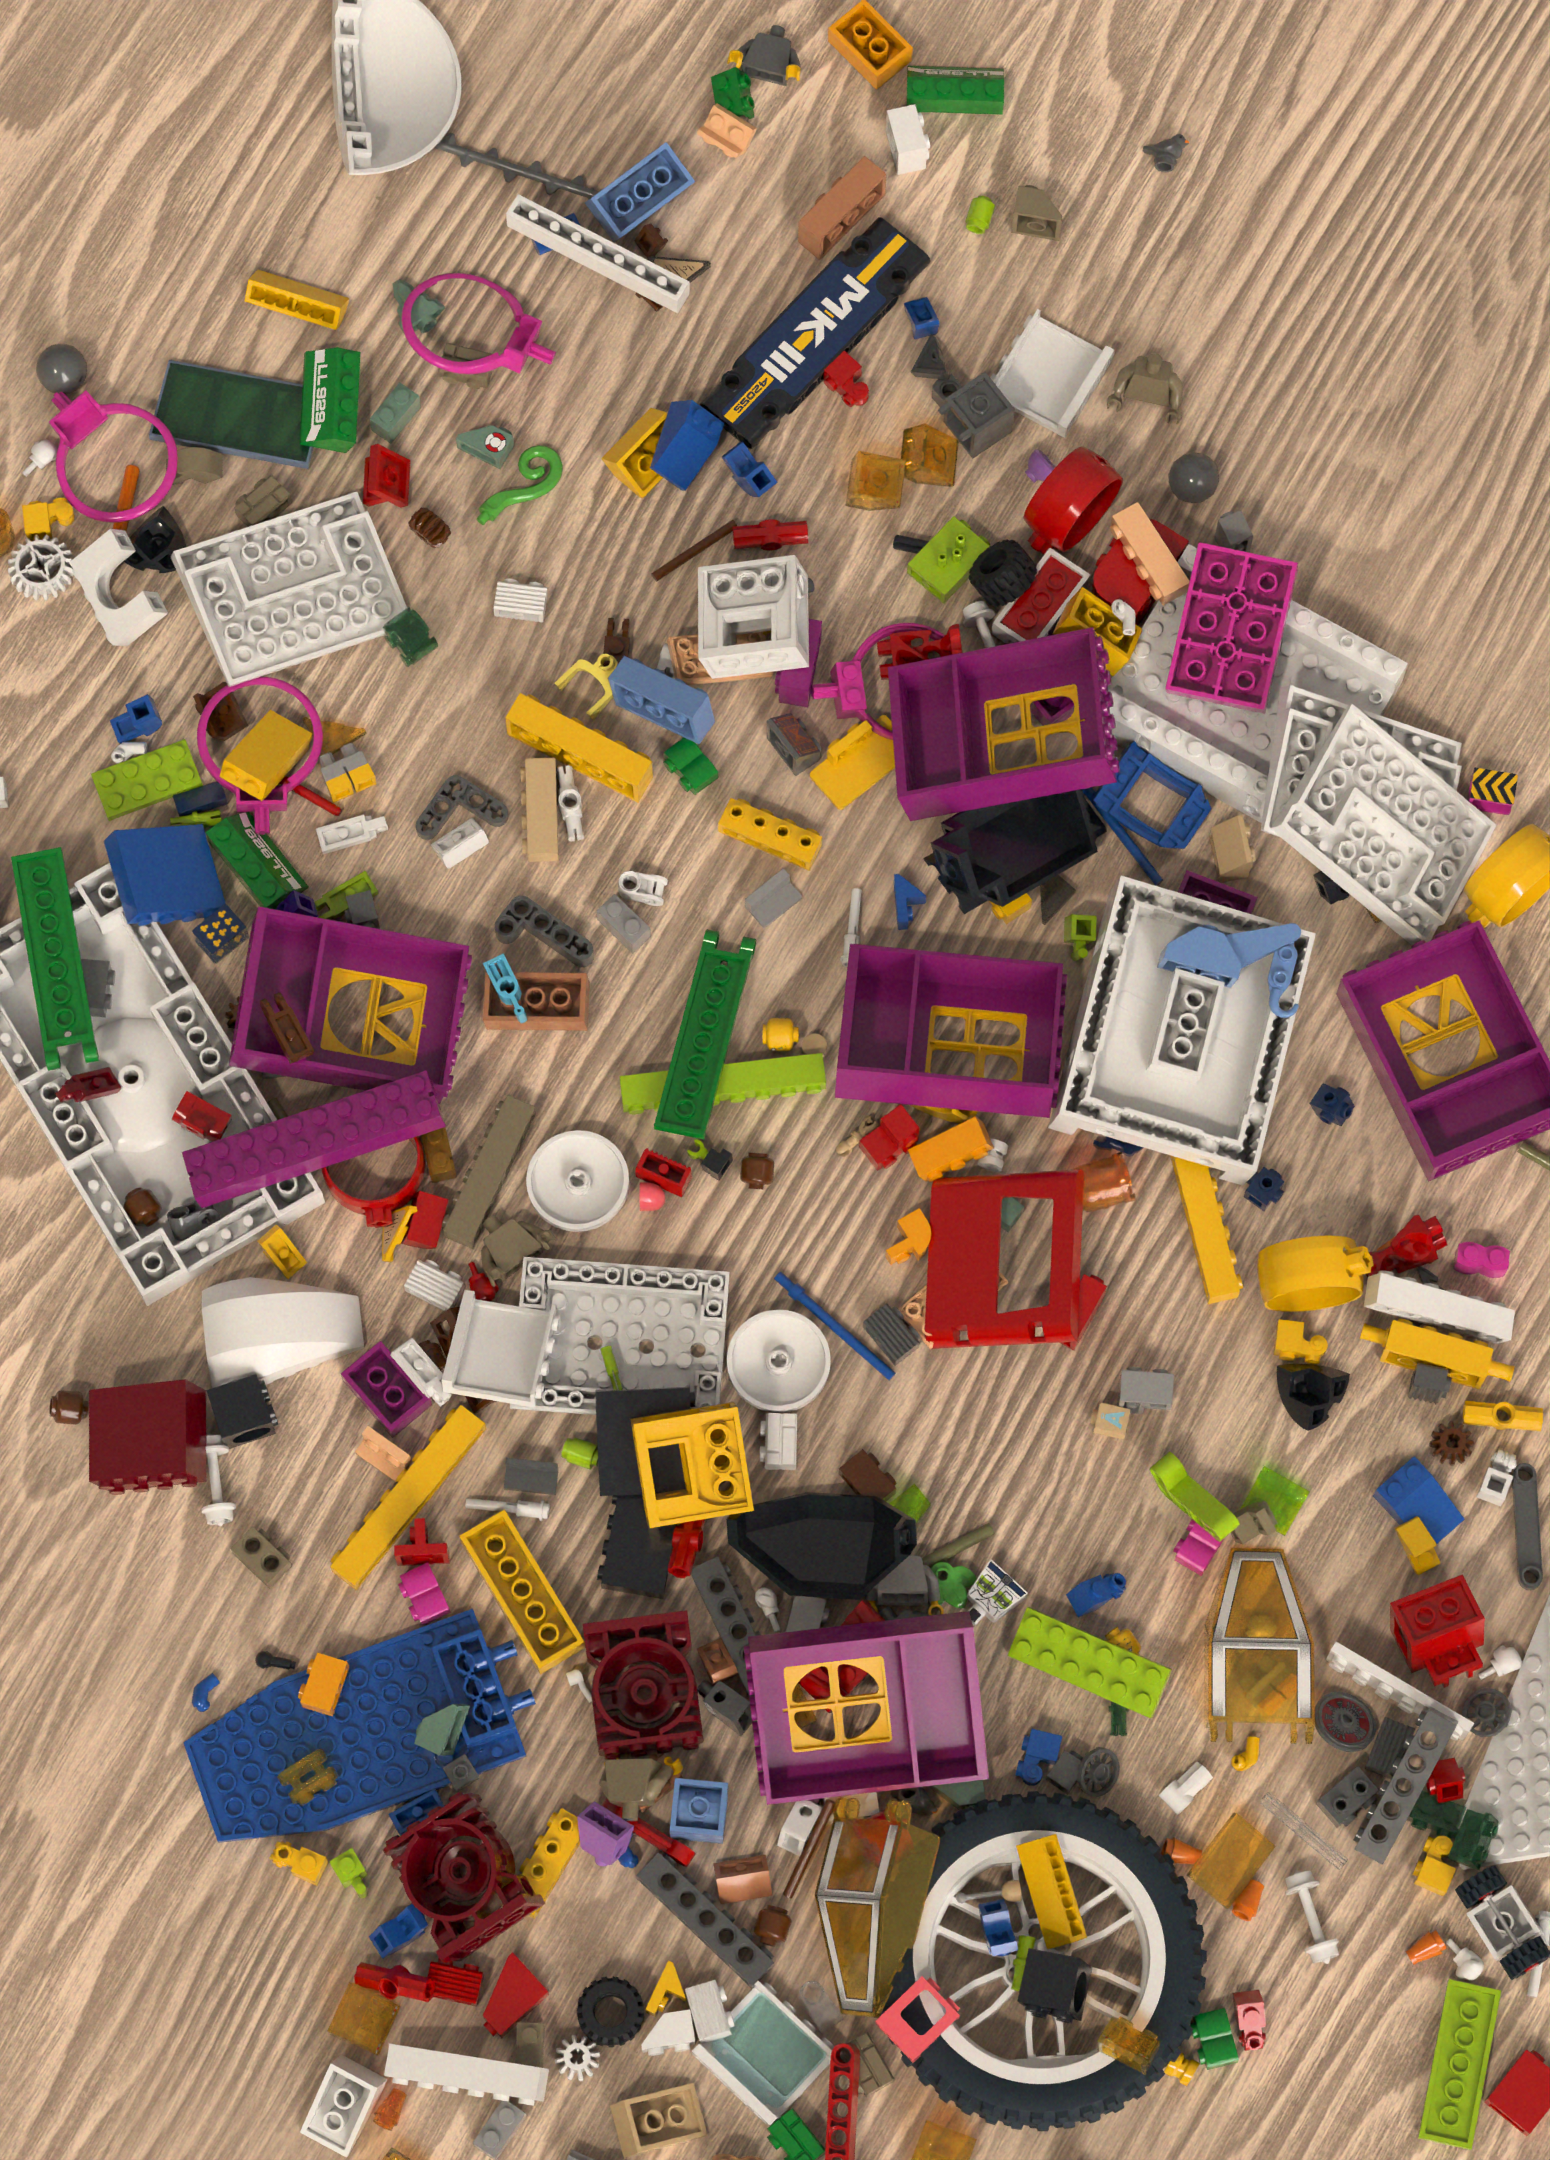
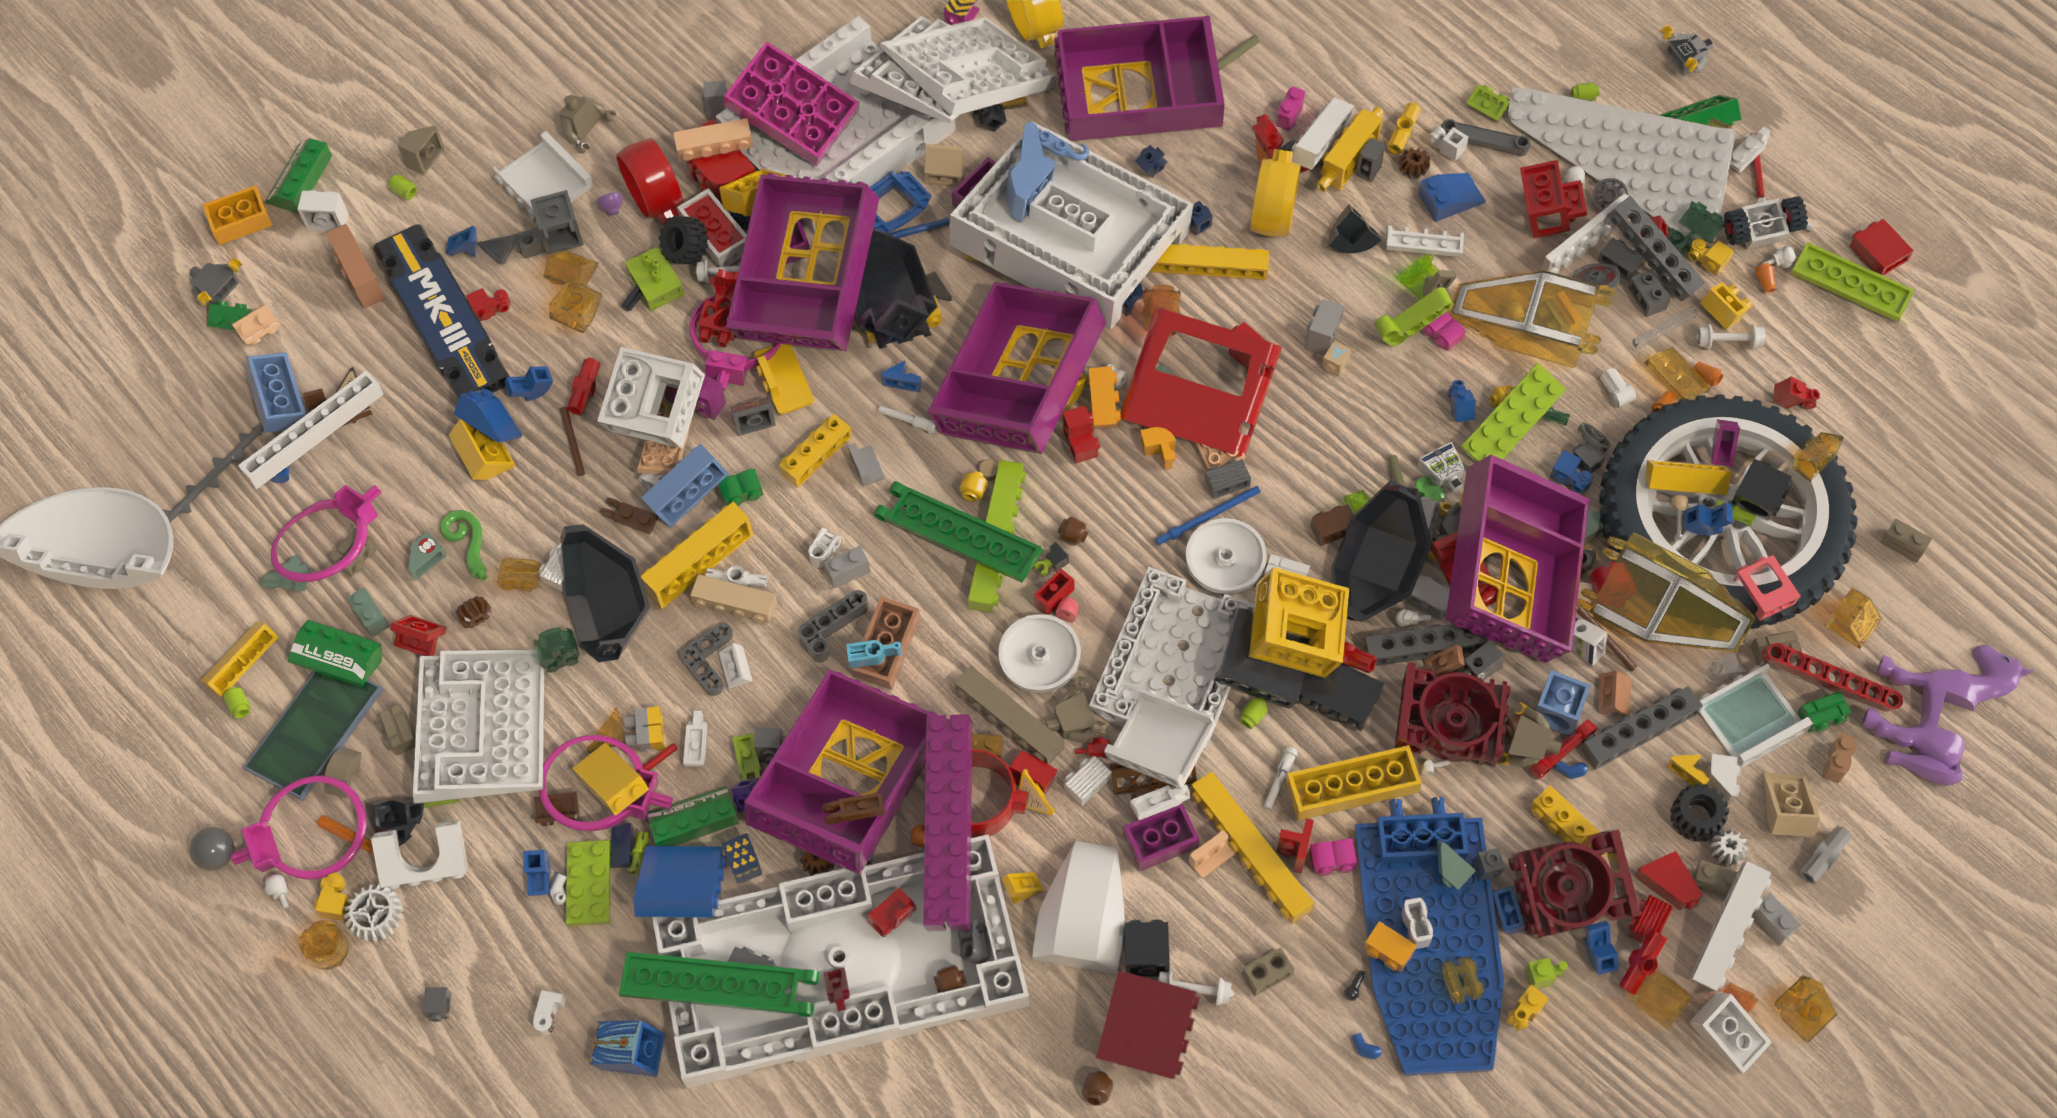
camera: 70 degrees left, 10 degrees down
dark grey panel [504,1458,559,1495] -> none
light yellow piece [554,654,618,721] -> none
medium lavender torso [577,1801,634,1866] -> none
lime piece [600,1346,622,1390] -> none
white brick [685,1980,735,2044] -> none
reddish brown head [754,1905,792,1947] -> none
tan piece [836,1116,879,1157] -> none
lime brick [1064,914,1097,961] -> none
white arm [1111,599,1136,636] -> none
dark grey animal [1143,134,1189,172] -> none
dark grey piece [1168,453,1219,503] -> none
green brick [1190,2008,1239,2070] -> none
yellow arm [1231,1736,1260,1771] -> none
yellow brick [1273,1319,1328,1364] -> none
yellow slope [1395,1516,1441,1575] -> none
none -> lime brick [223,687,250,719]
none -> clear yellow brick [497,558,541,592]
none -> black panel [560,524,650,663]
none -> white hinge [1386,225,1464,257]
none -> white brick [1402,898,1433,949]
none -> yellow brick [1700,282,1753,330]
none -> magenta slope [1711,419,1740,467]

